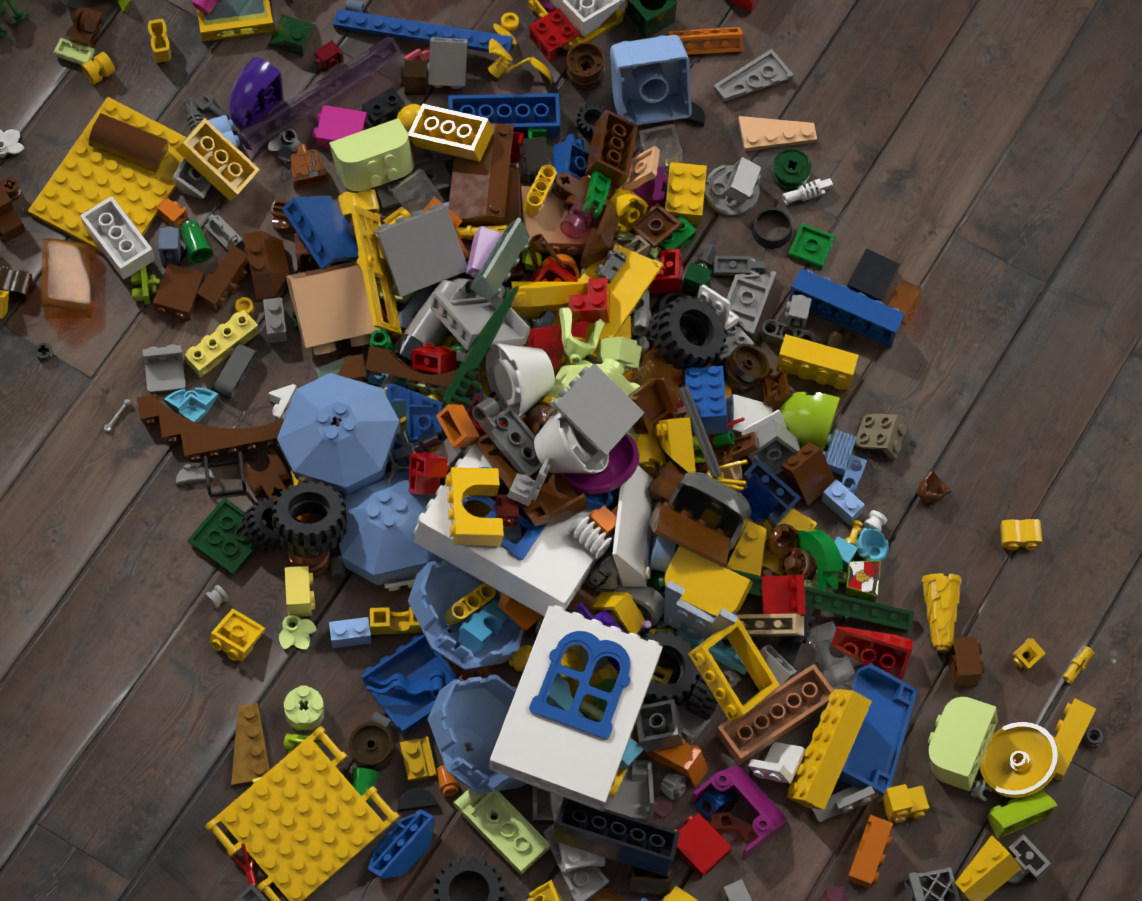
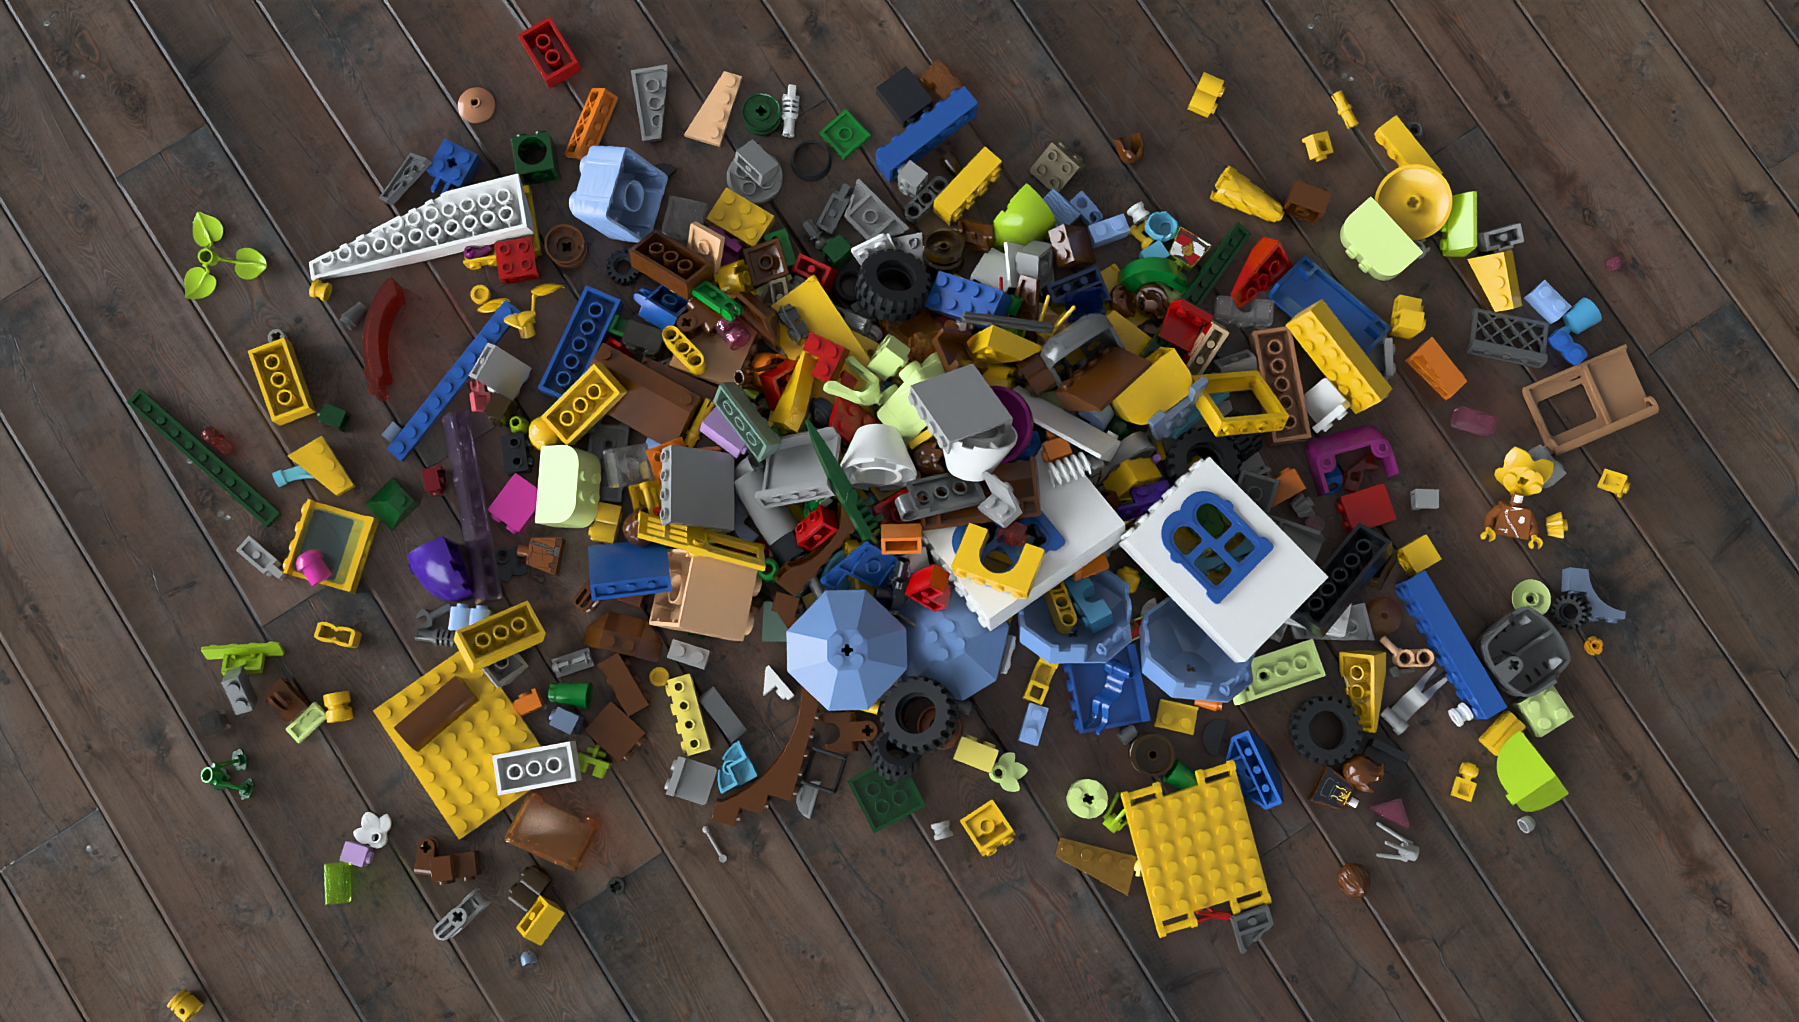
camera: 65 degrees left, 15 degrees up
none -> lime cone [510,416,529,434]

